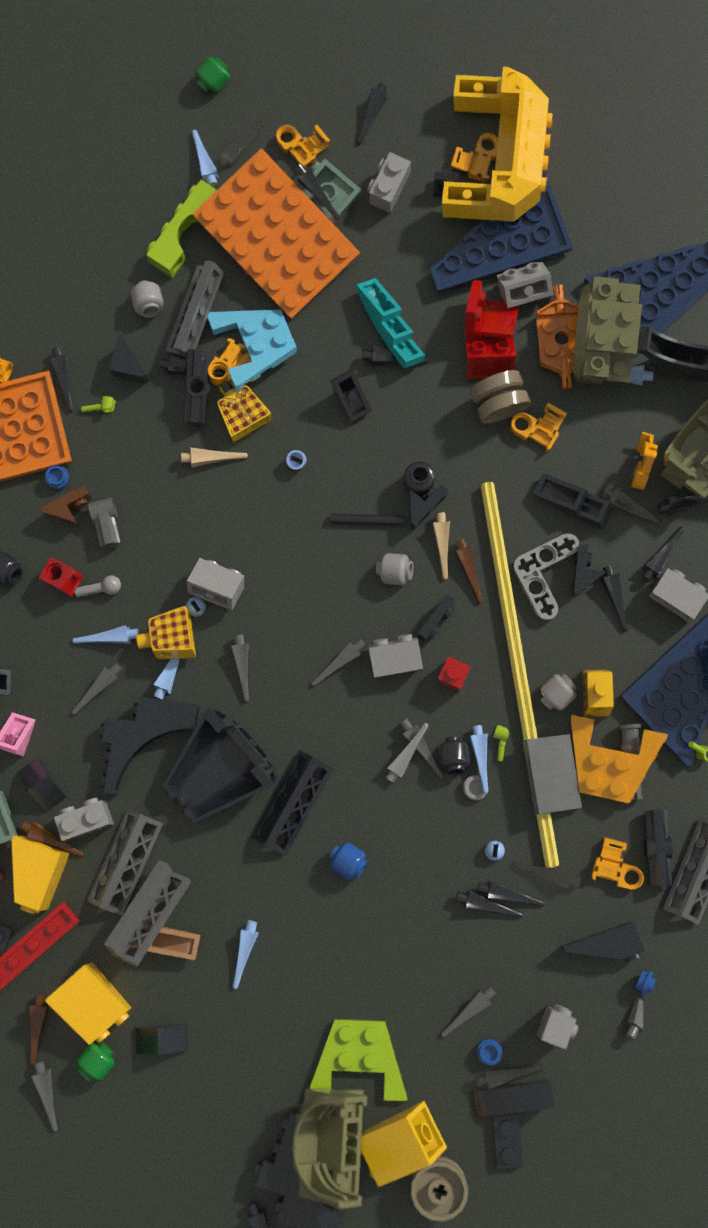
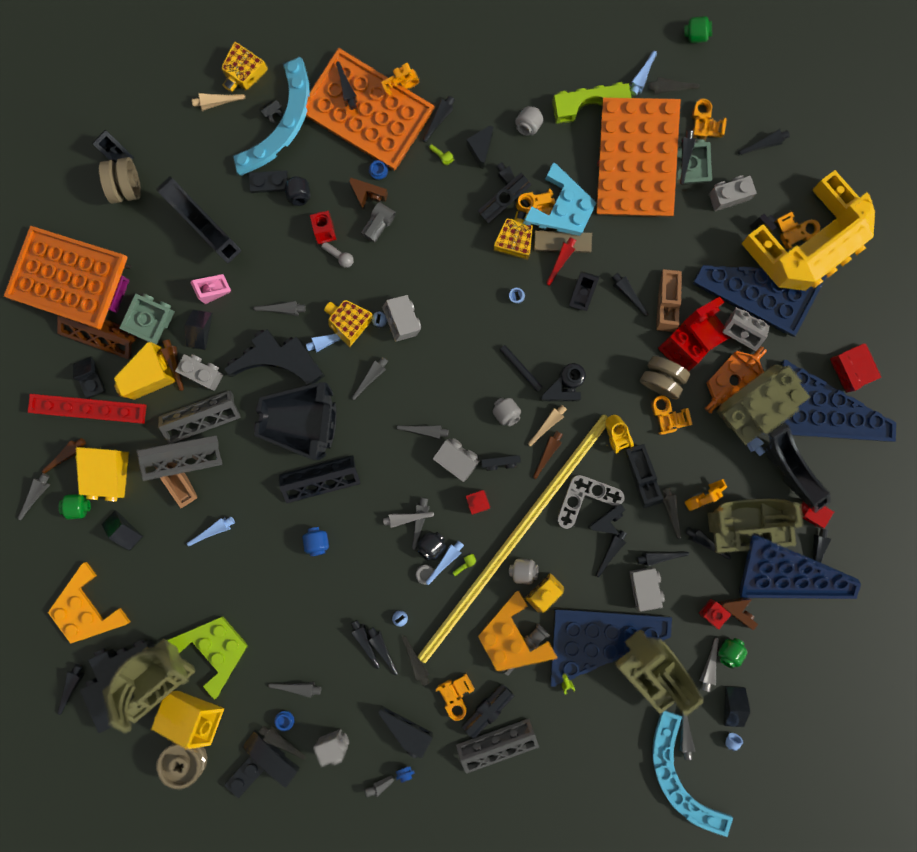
camera: 40 degrees right, 5 degrees up
light blue piece [72,625,139,644] -> none
dark grey fence [165,260,224,358] -> none
tan piece [181,447,248,468] -> none
teal slope [356,278,425,368] -> none
dark grey tile [523,734,582,815] -> none
none -> light orange wing [48,562,131,644]
none -> dark tan tile [534,231,592,253]
none -> red piece [547,237,577,285]
none -> yellow piece [605,415,634,454]
none -> medium nougat slope [656,269,682,332]
none -> red bracket [830,343,881,393]

